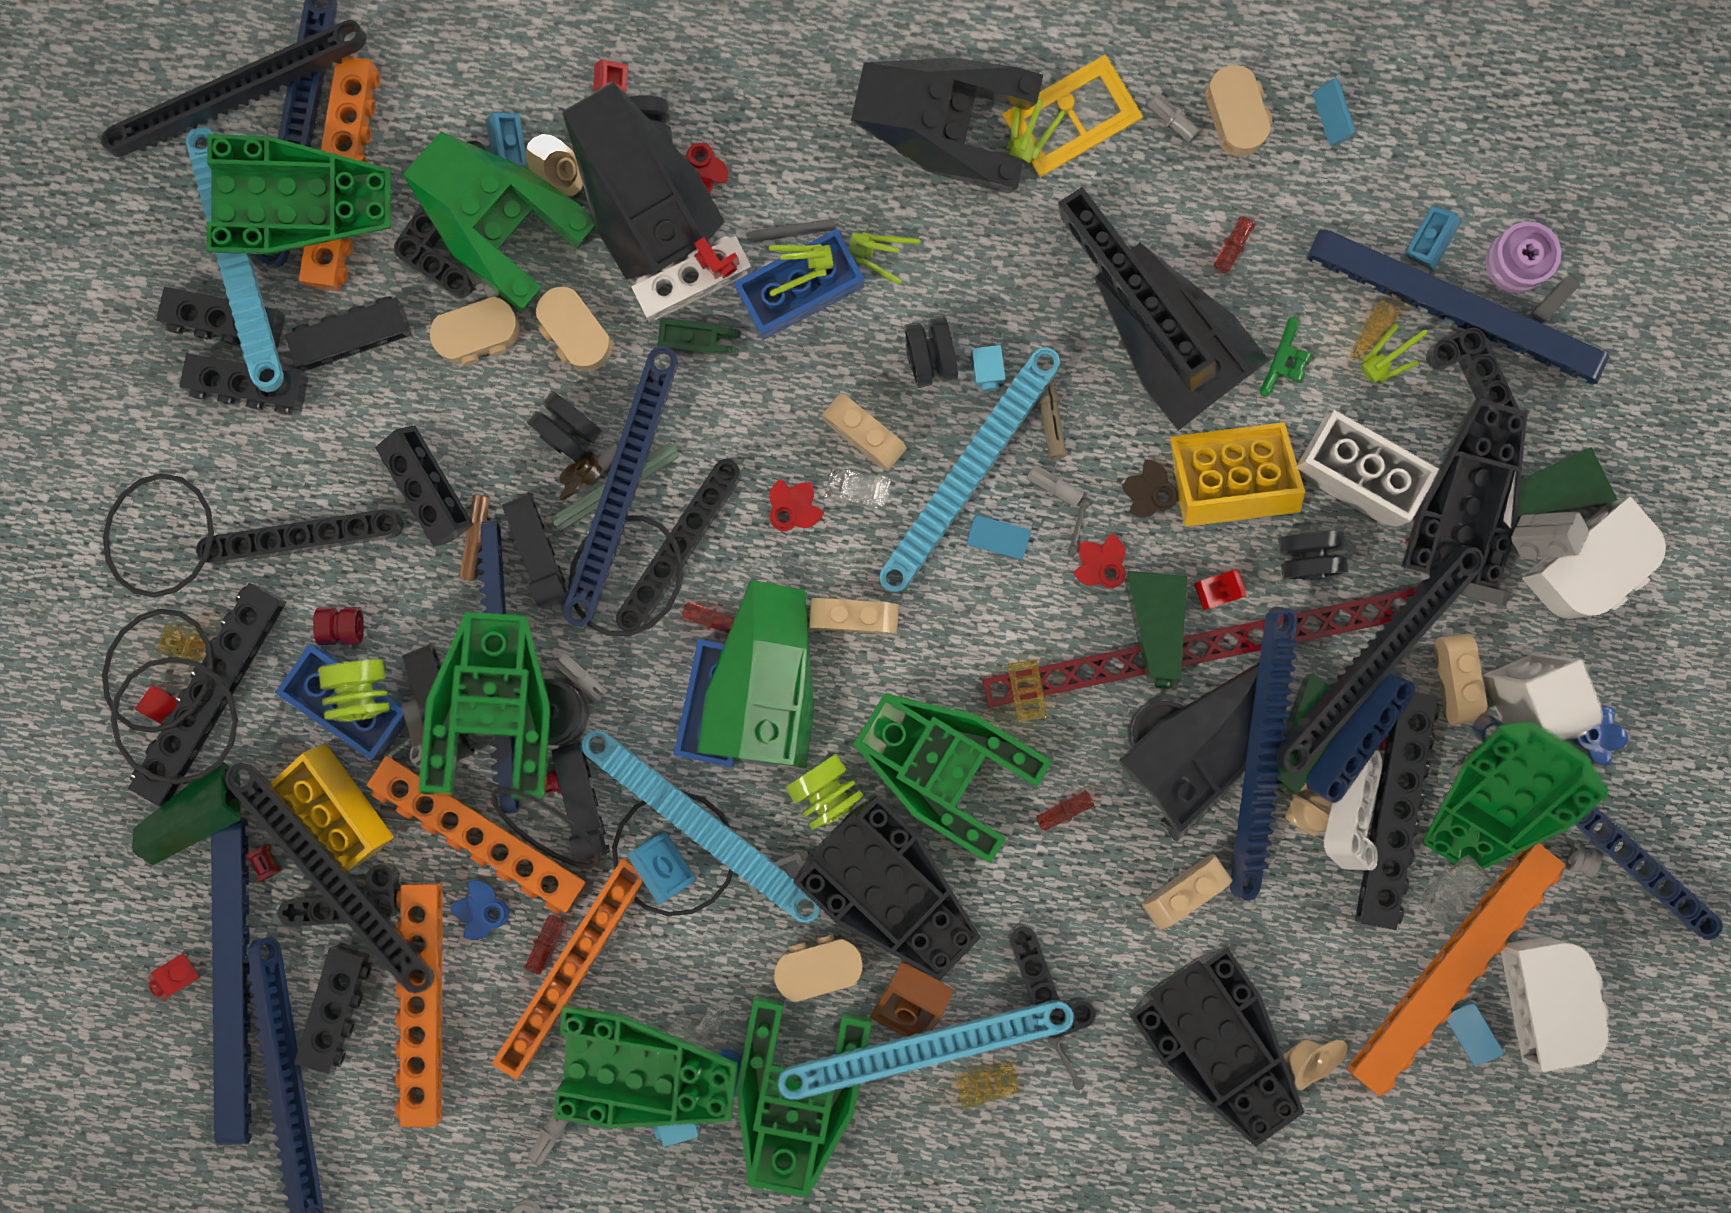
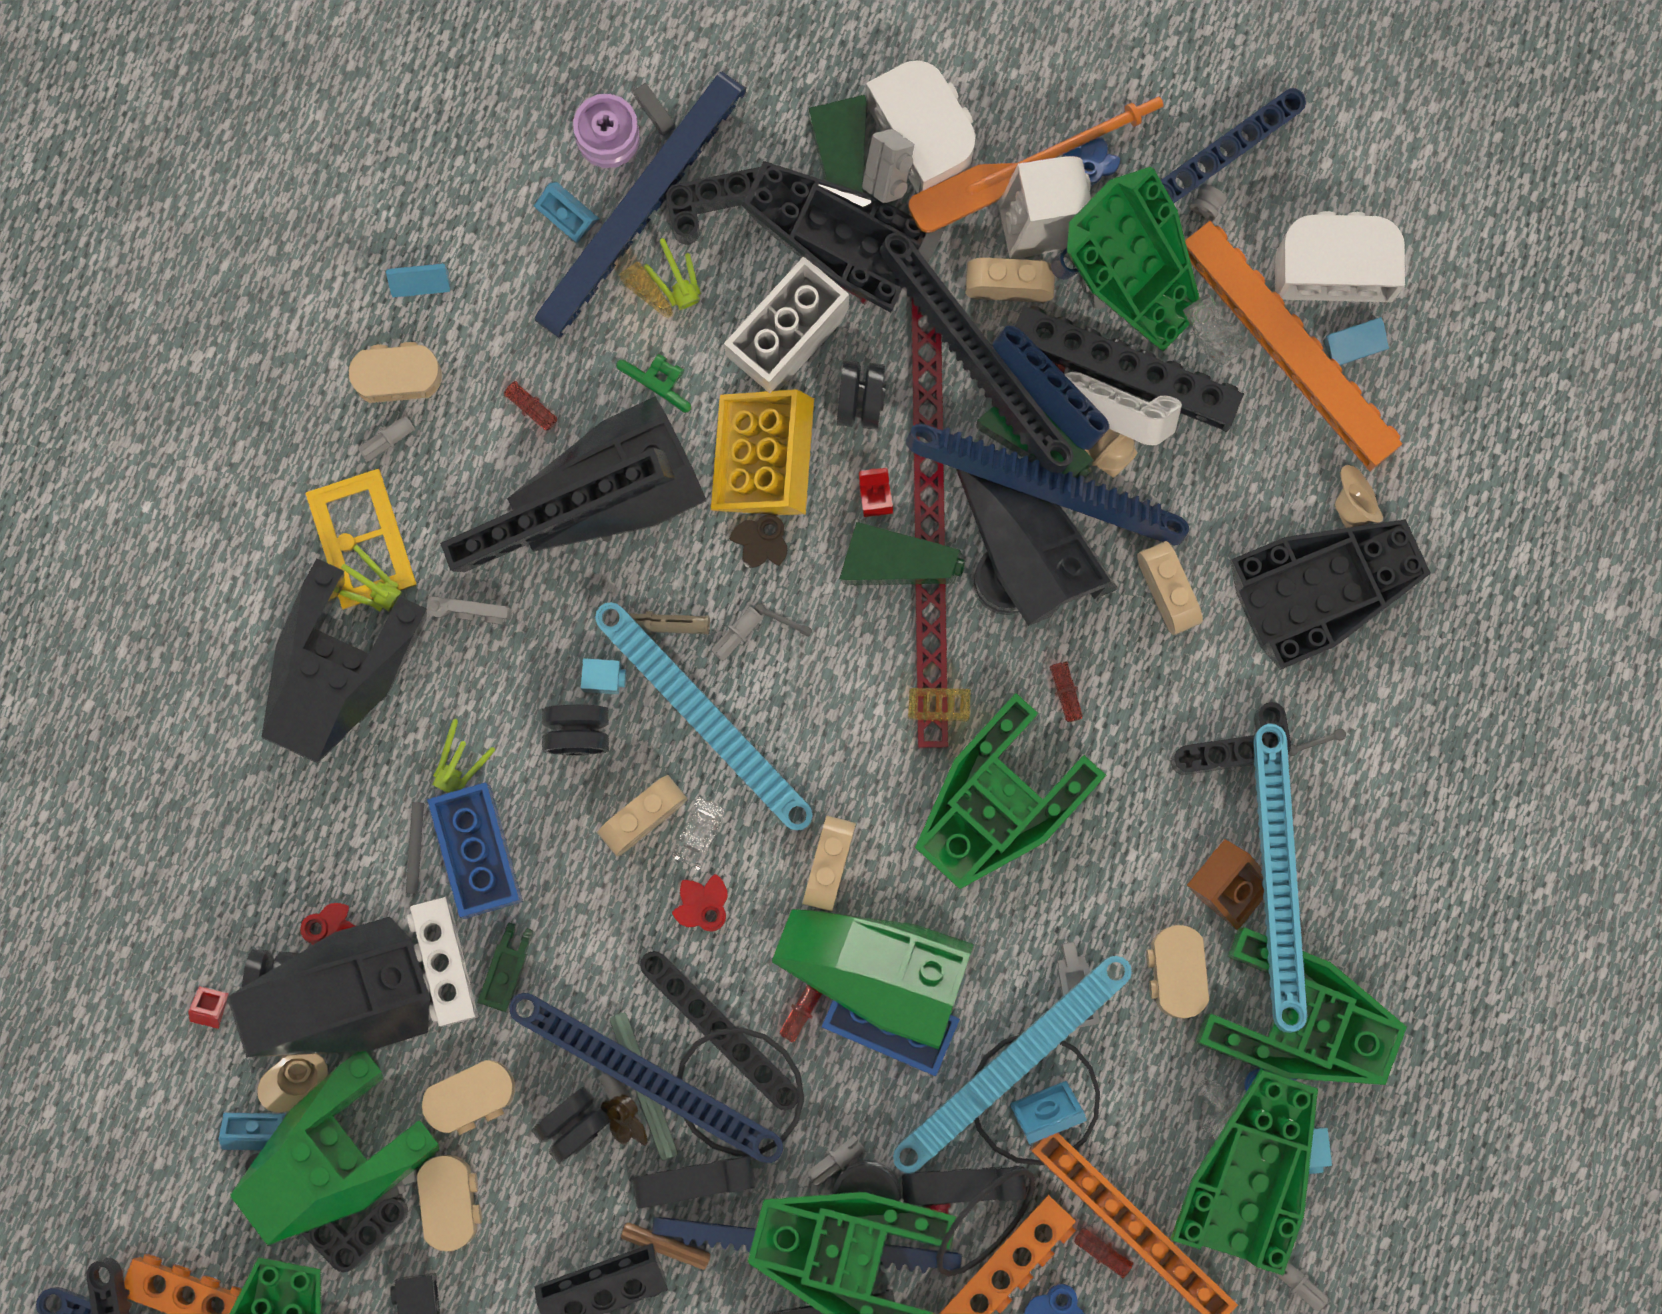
camera: 80 degrees left, 5 degrees down
red bracket [694,237,740,279] -> none
lime plant [769,244,833,296] -> none
lime wheel [785,754,863,830] -> none
black wedge [793,795,981,980] -> none
clear yellow slope [955,1062,1020,1109] -> none
dark azure slope [966,515,1031,560] -> none
red plate [1073,534,1126,589] -> none
none -> light grey hinge [426,596,513,625]
none -> orange piece [908,96,1164,233]

